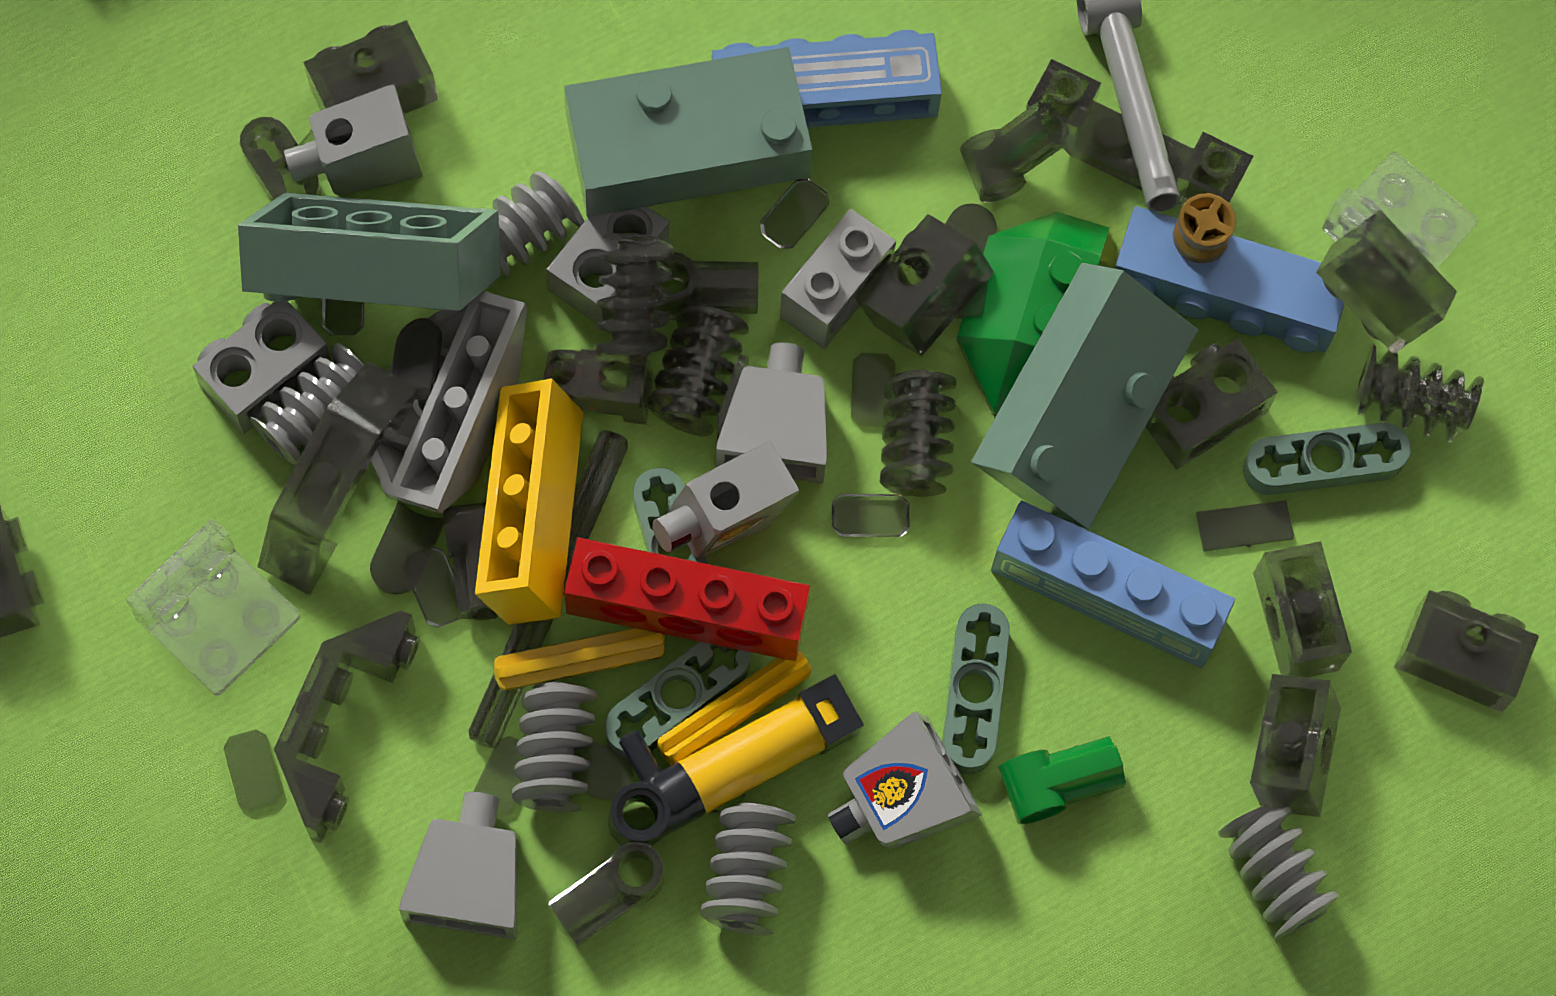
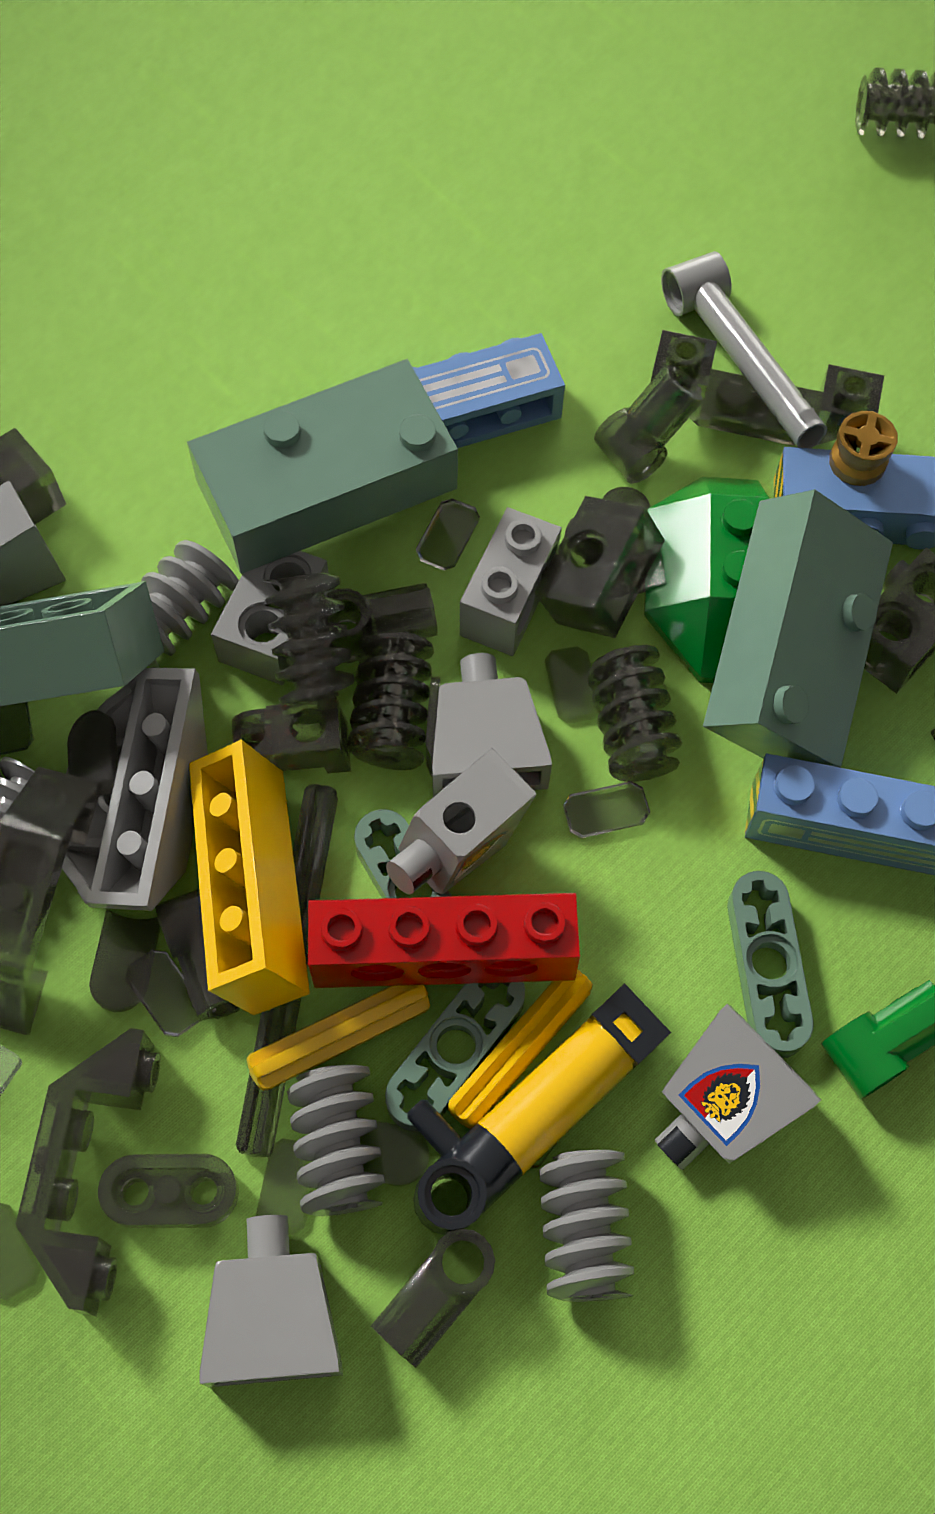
camera: 10 degrees left, 5 degrees down
none -> clear smoke plate [98,1154,239,1228]

